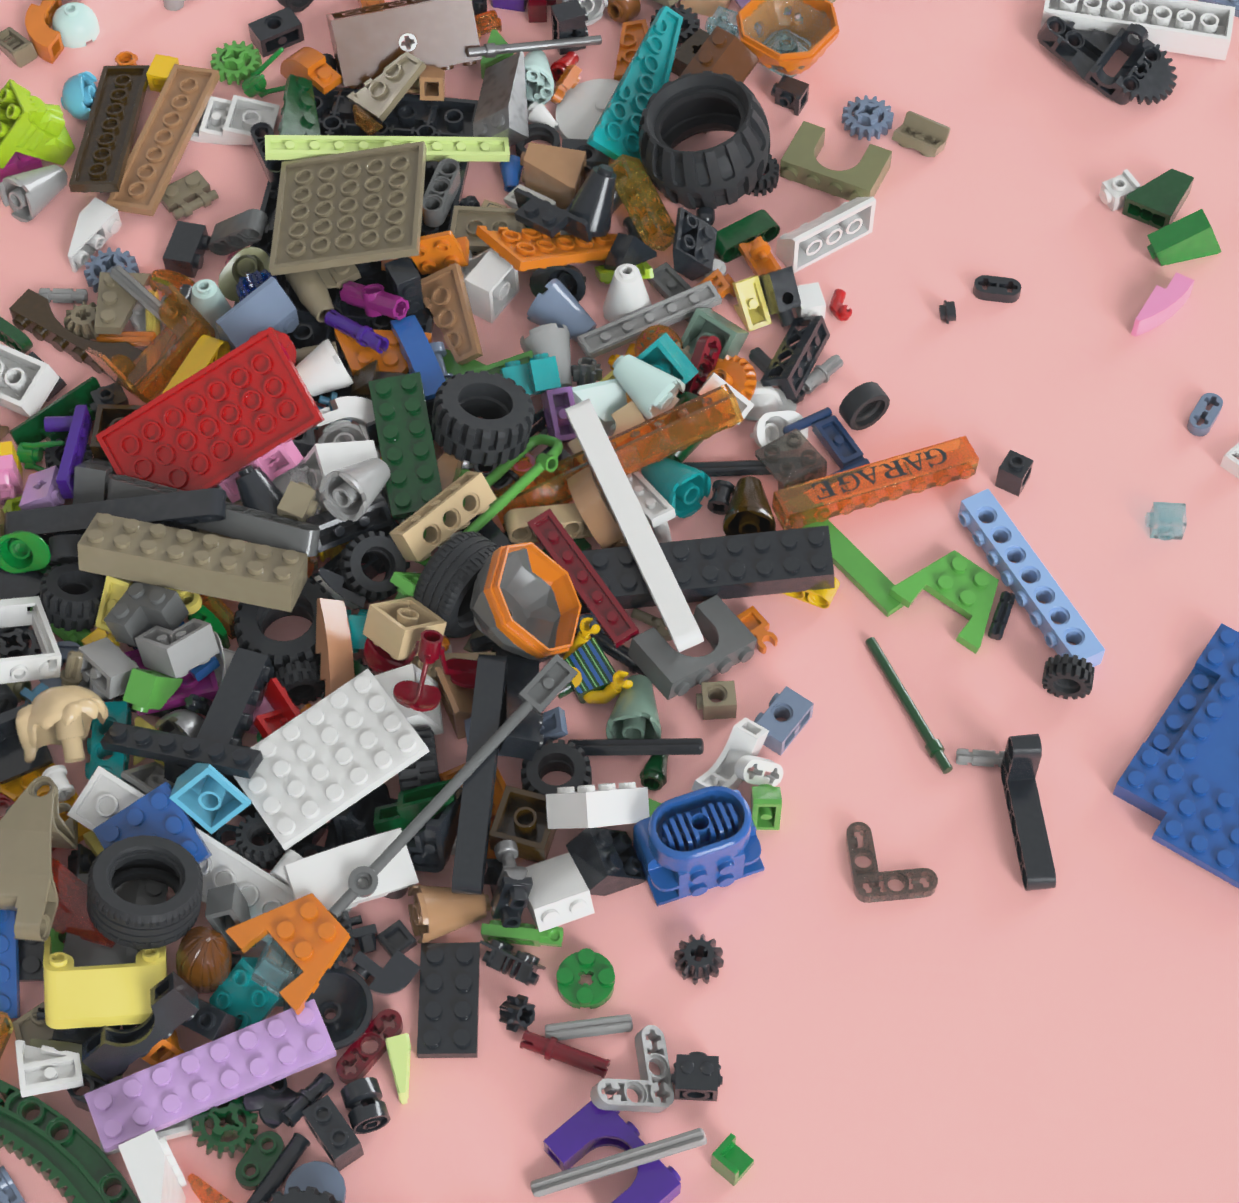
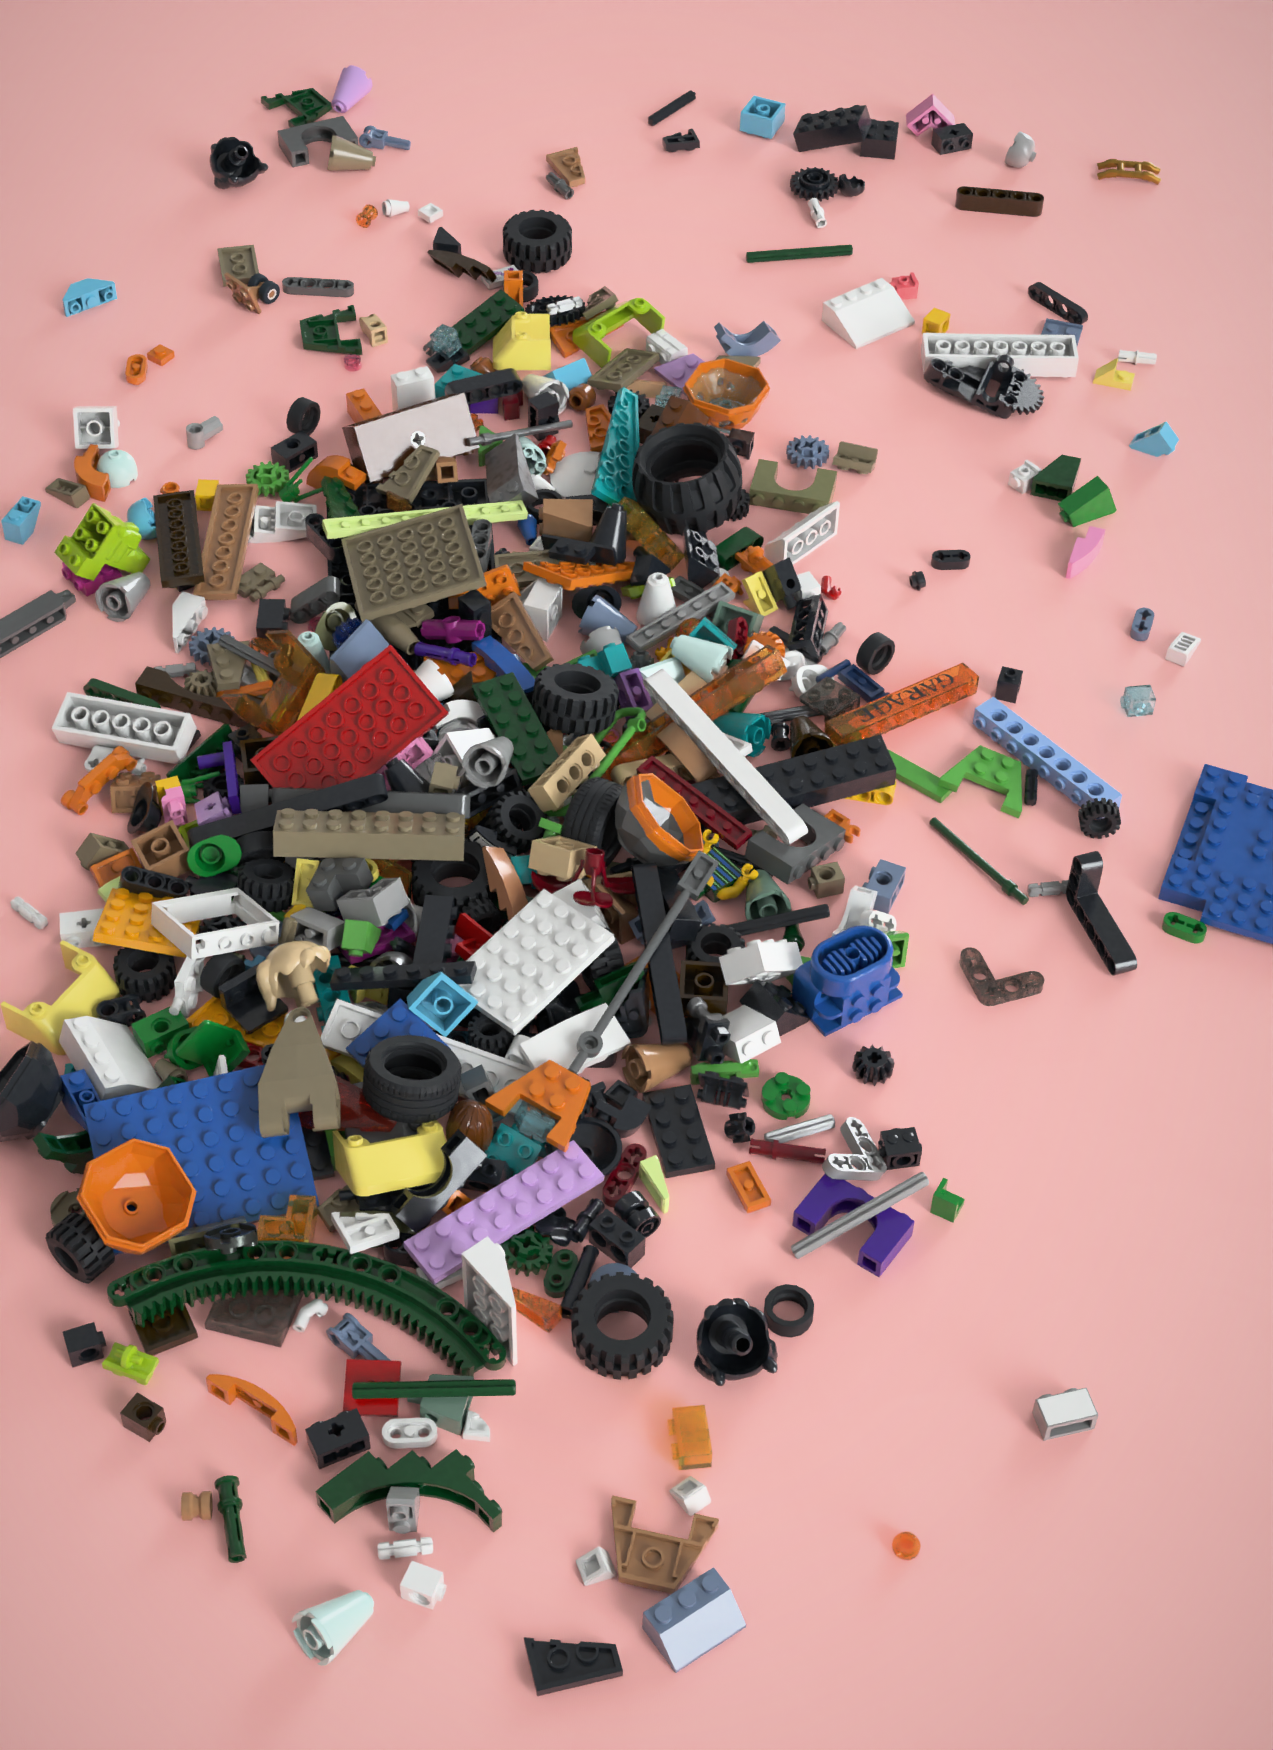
camera: 15 degrees left, 10 degrees down
none -> orange plate [726,1161,771,1213]
none -> green beam [1162,912,1207,944]

